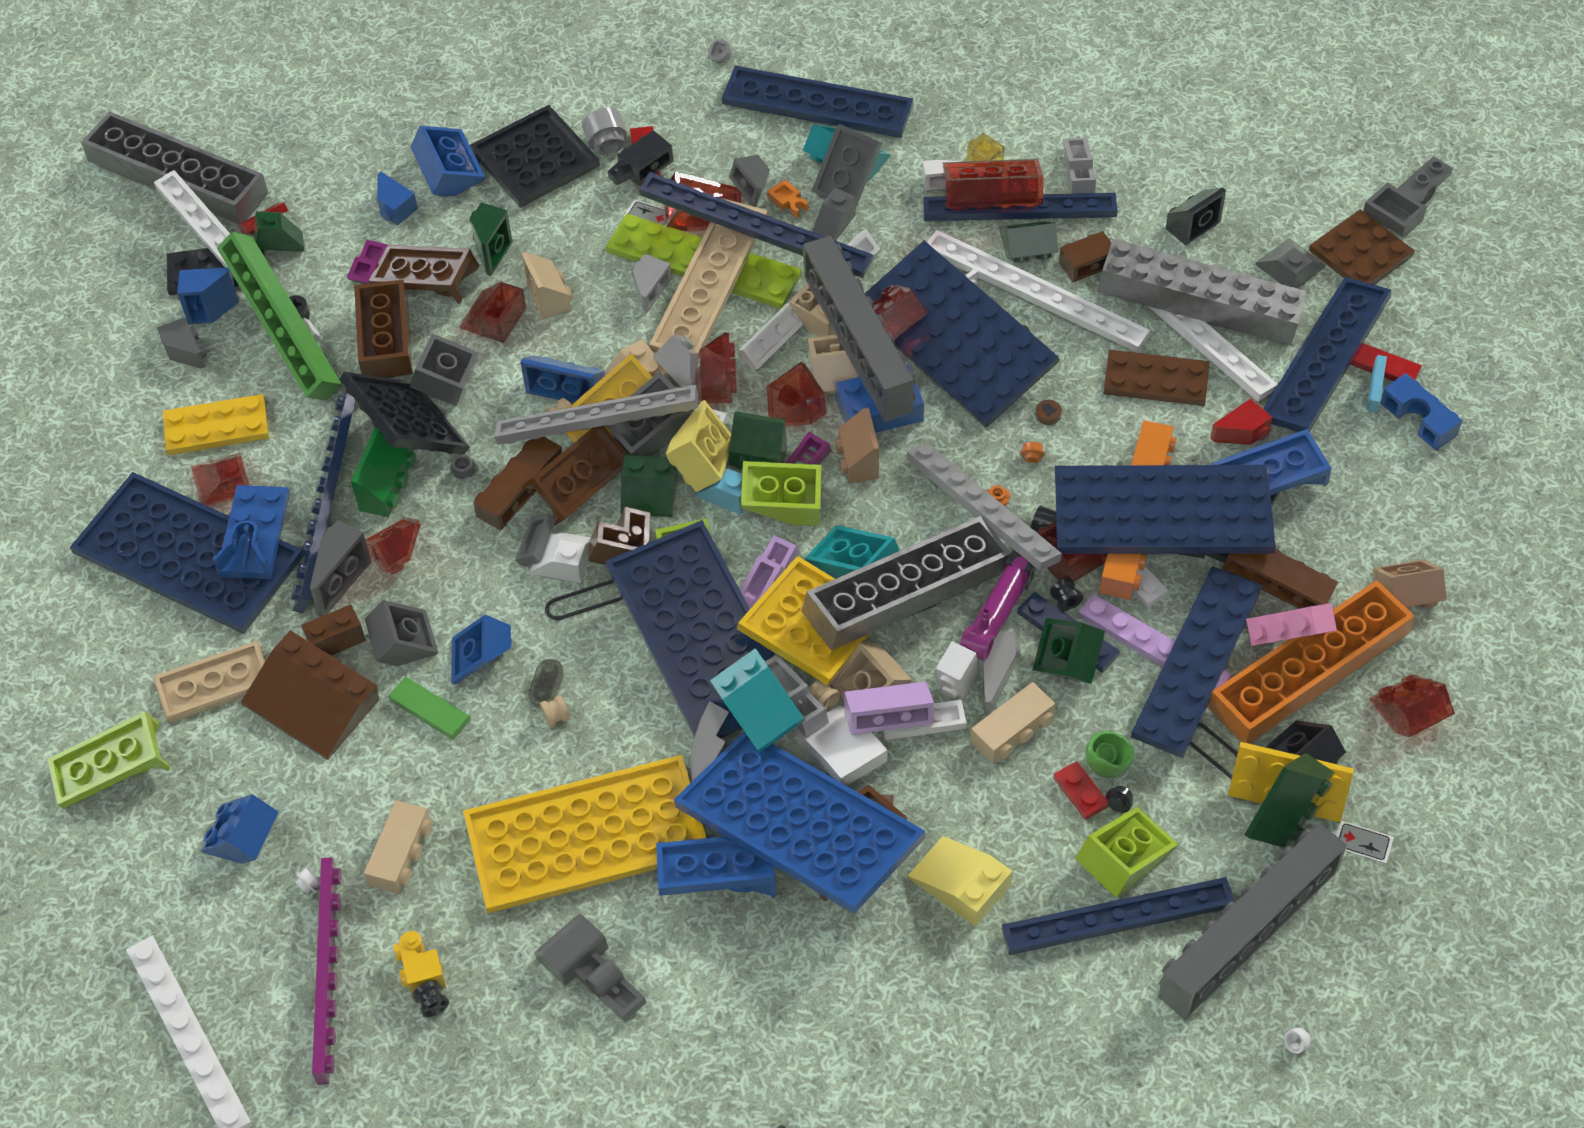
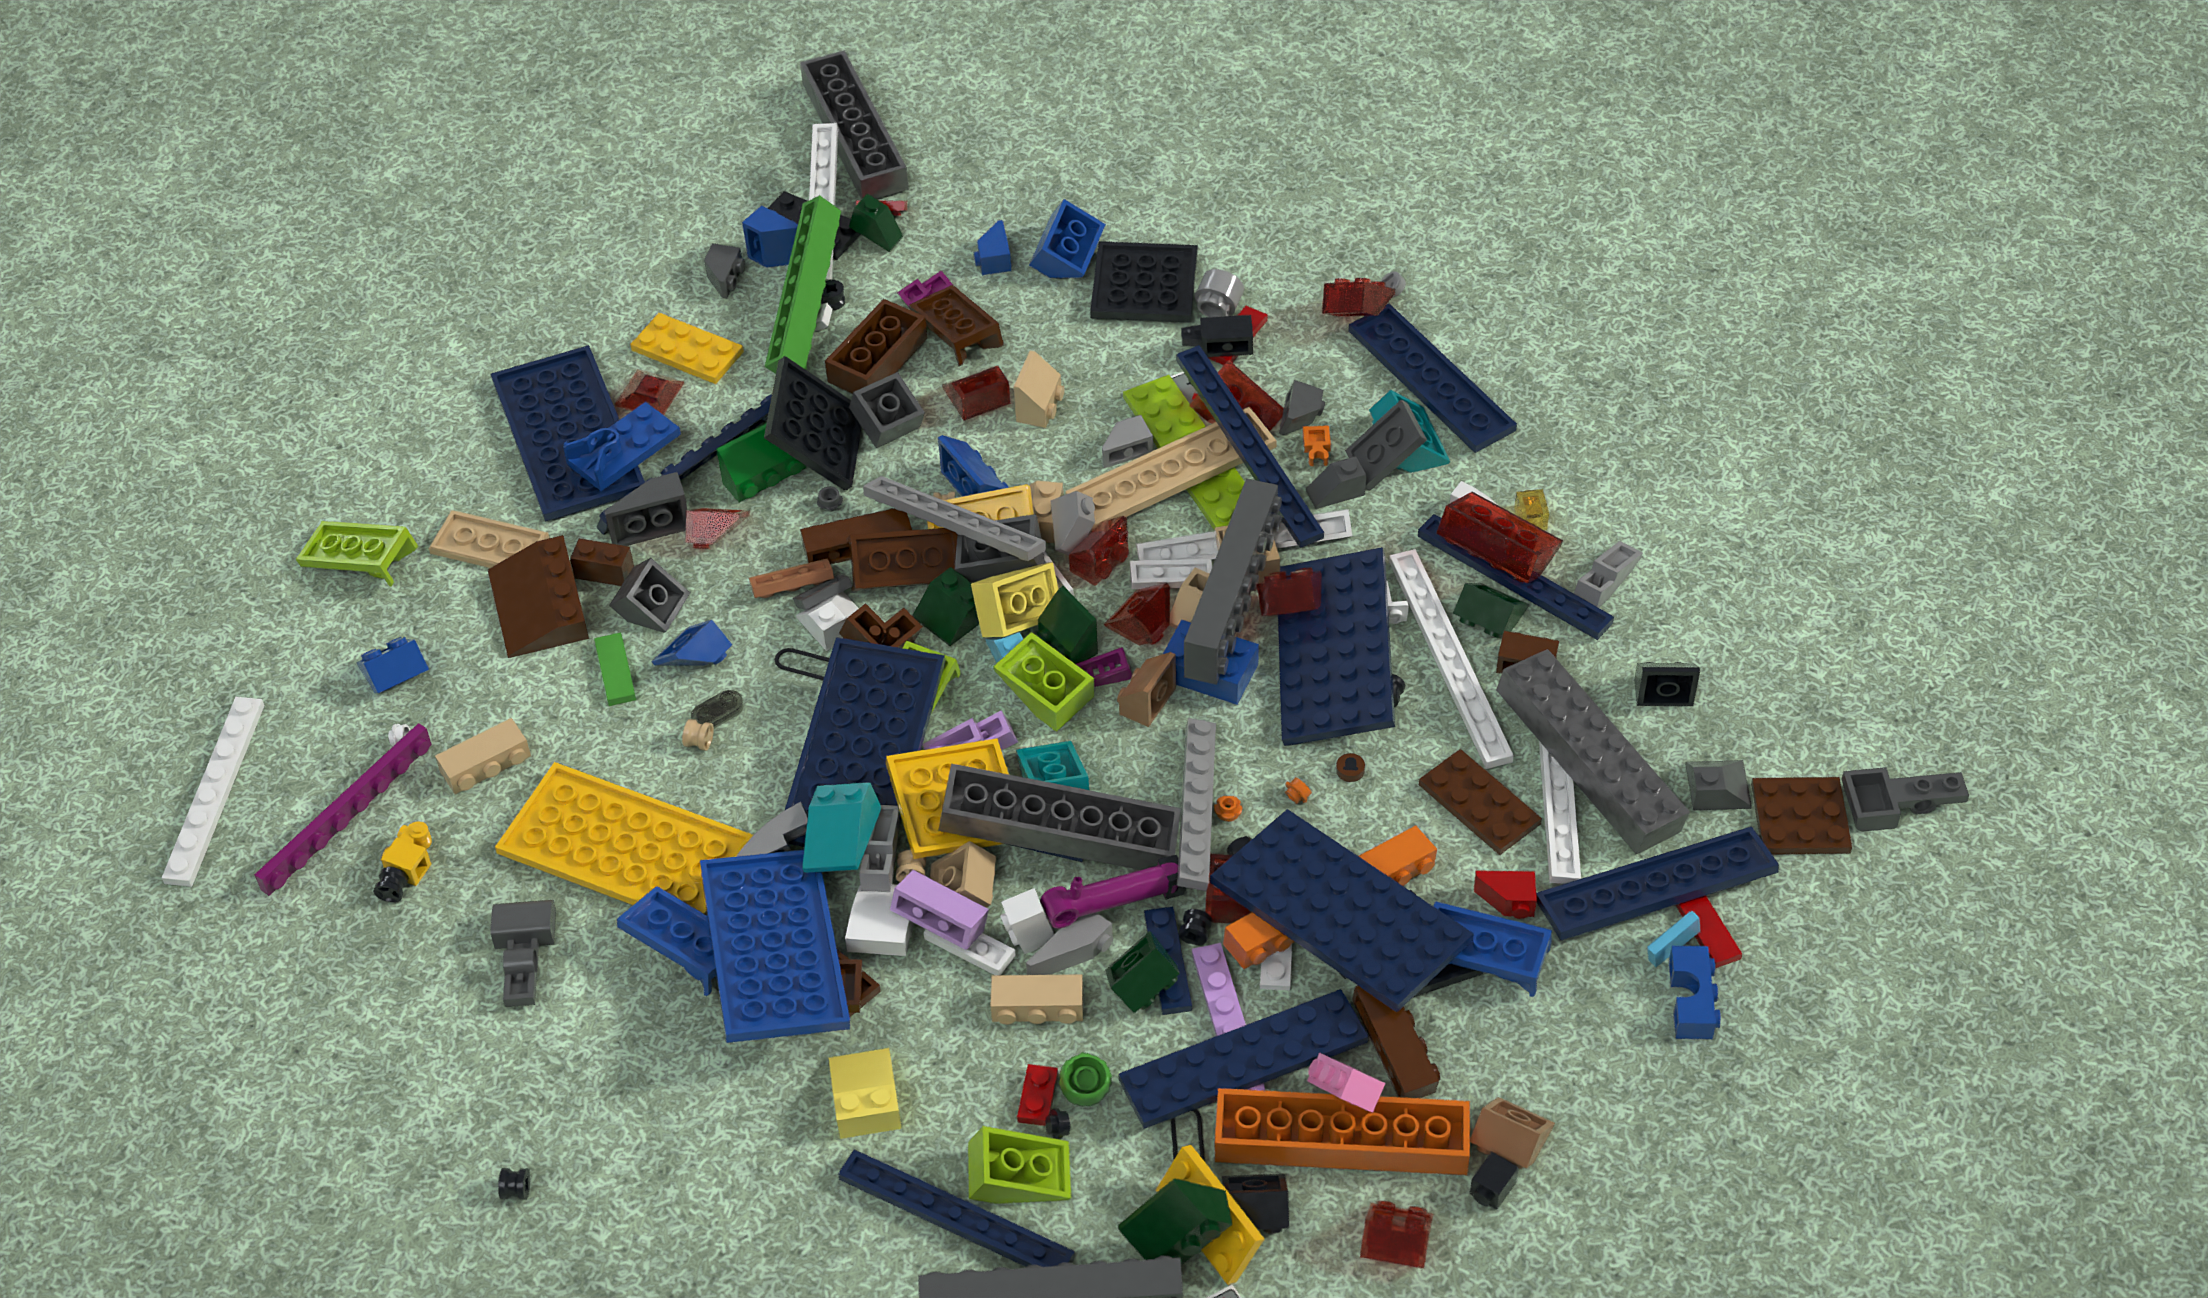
camera: 40 degrees right, 5 degrees down
dark green slope [469,202,513,276] -> none
none -> nougat plate [749,558,834,598]
none -> white plate [1130,559,1212,589]
none -> clear red slope [1322,278,1395,317]
none -> black brick [1470,1151,1519,1210]

